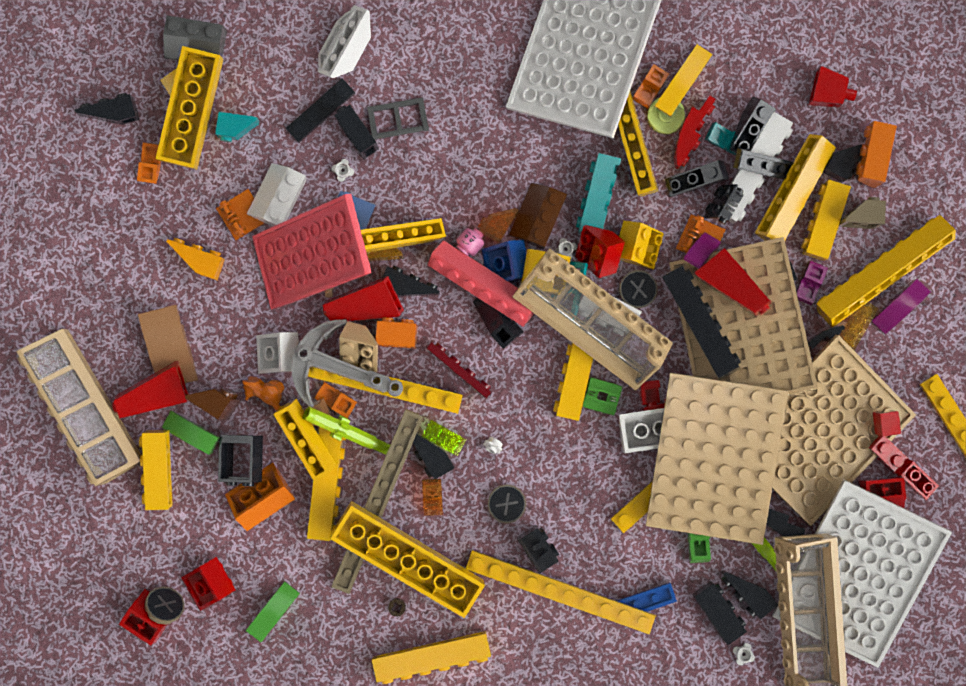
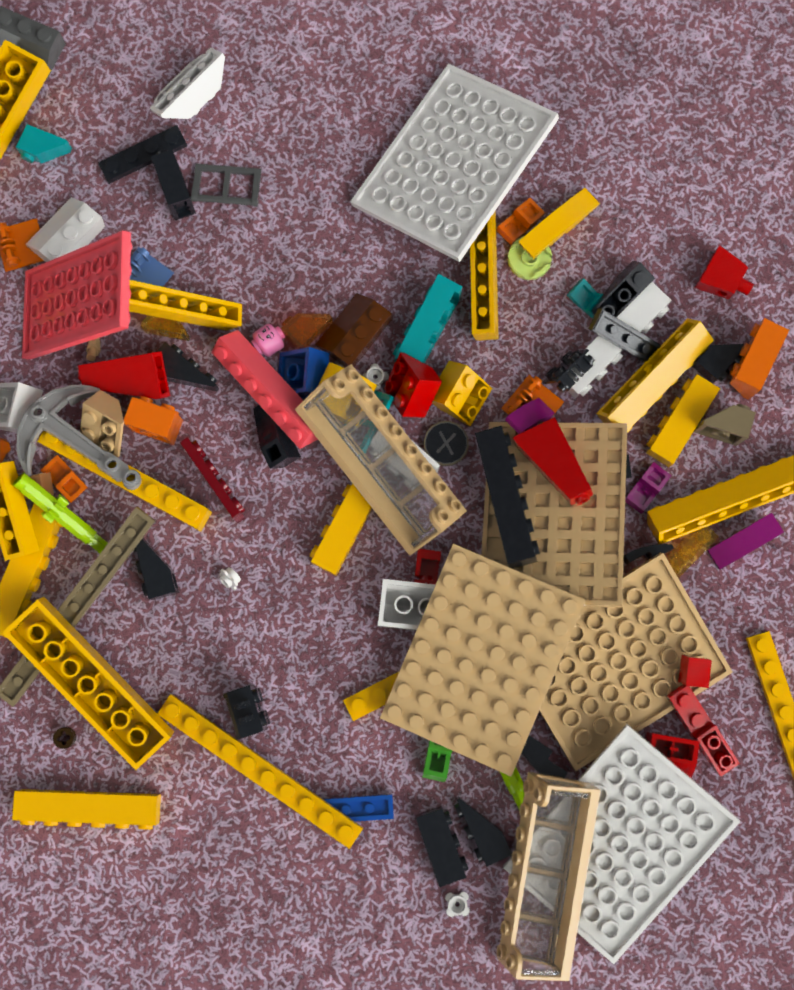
camera: 15 degrees right, 5 degrees down
white plate [332,159,354,182] -> none
clear neon green slope [422,420,466,456] -> none
clear orange slope [422,479,443,516] -> none
black tile [488,485,526,523] -> none
bright green piece [583,377,622,416] -> none
black slope [665,160,729,197] -> none
red slope [674,95,716,170] -> none

